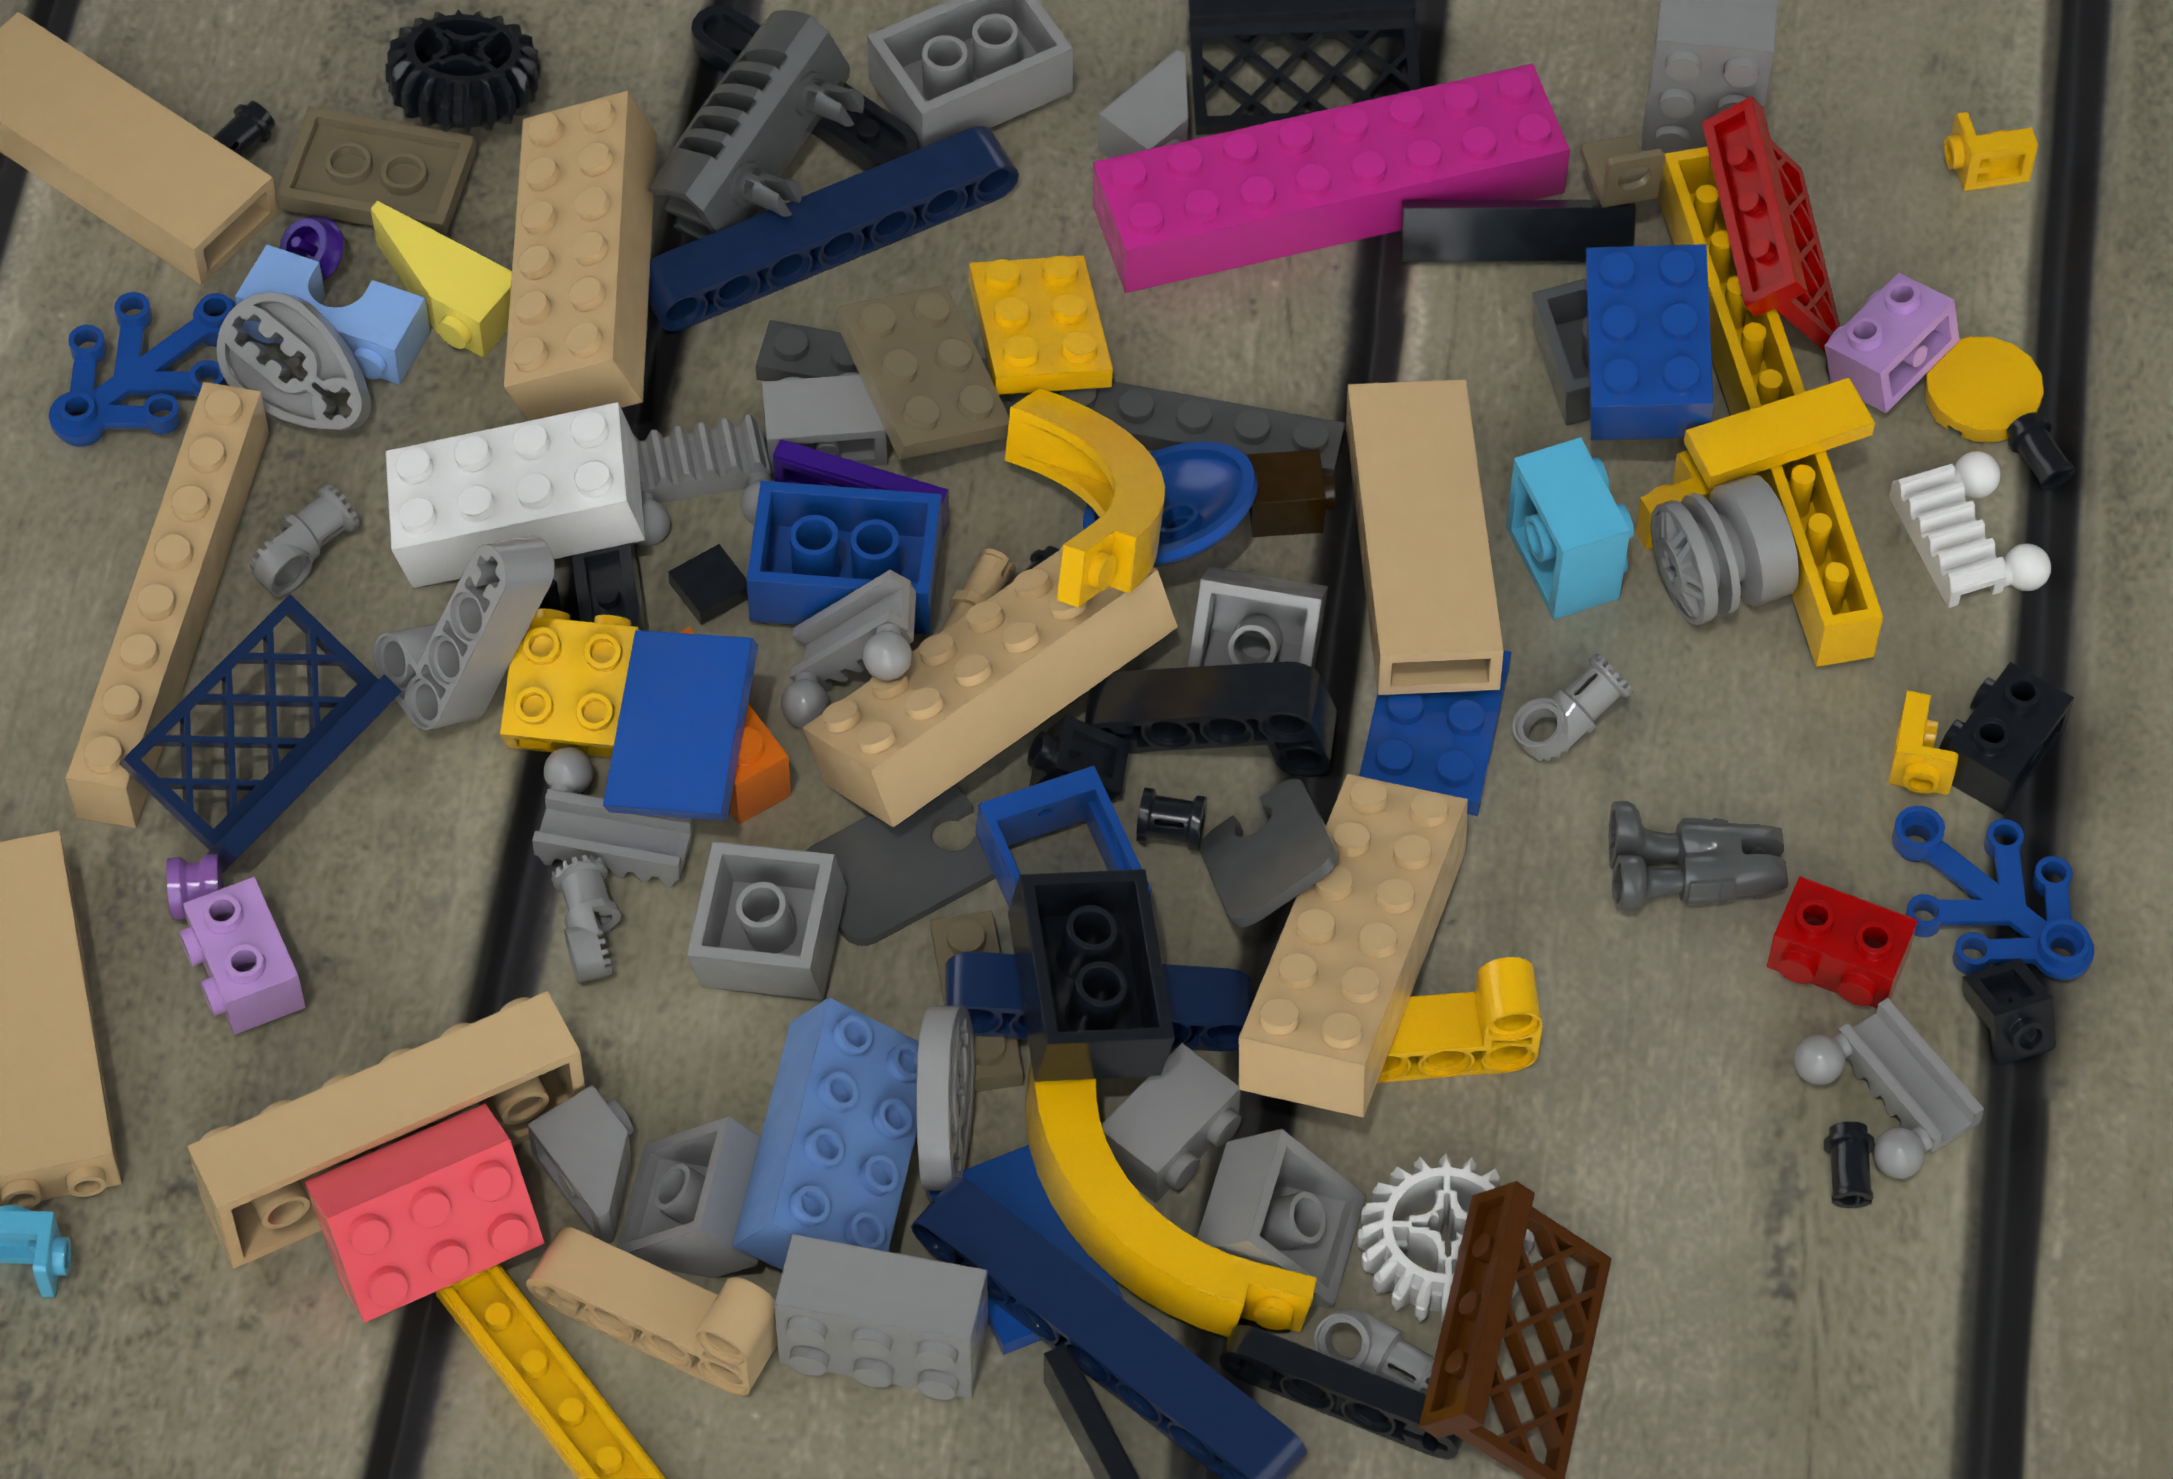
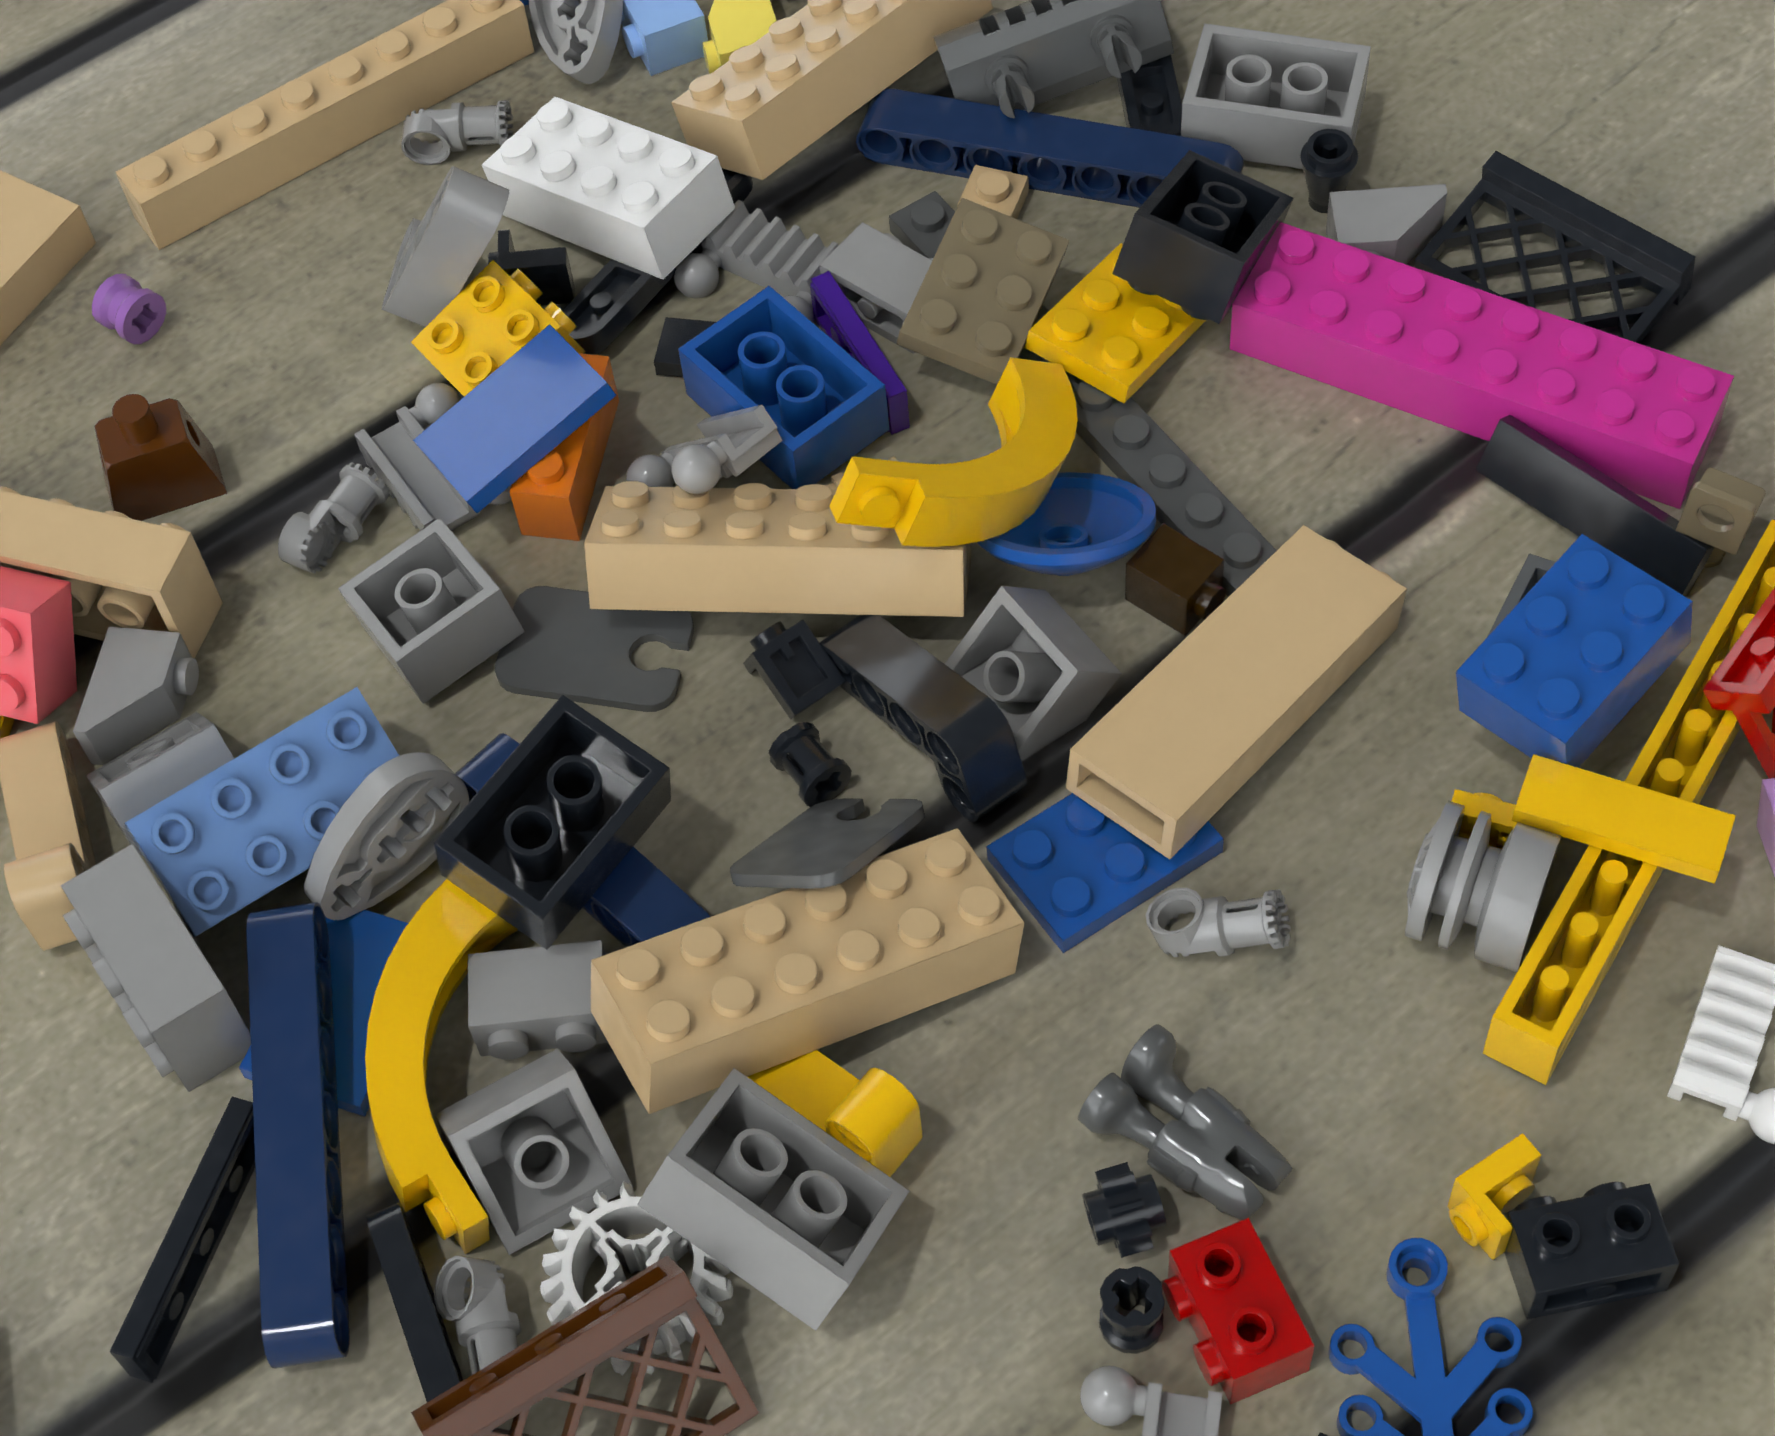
camera: 50 degrees right, 0 degrees up
dark blue fence [119,594,402,873] -> none
lavender brick [179,877,306,1035] -> none
blue window [975,766,1152,908] -> none
medium azure brick [1506,437,1634,620] -> none
none -> reddish brown torso [94,394,228,521]
none -> light grey brick [637,1068,910,1331]
none -> tan plate [957,165,1029,219]
none -> black gear [1082,1162,1167,1258]
none -> black bush [1099,1266,1165,1354]
none -> black brick [1112,150,1294,324]
none -> black cone [1300,129,1358,213]

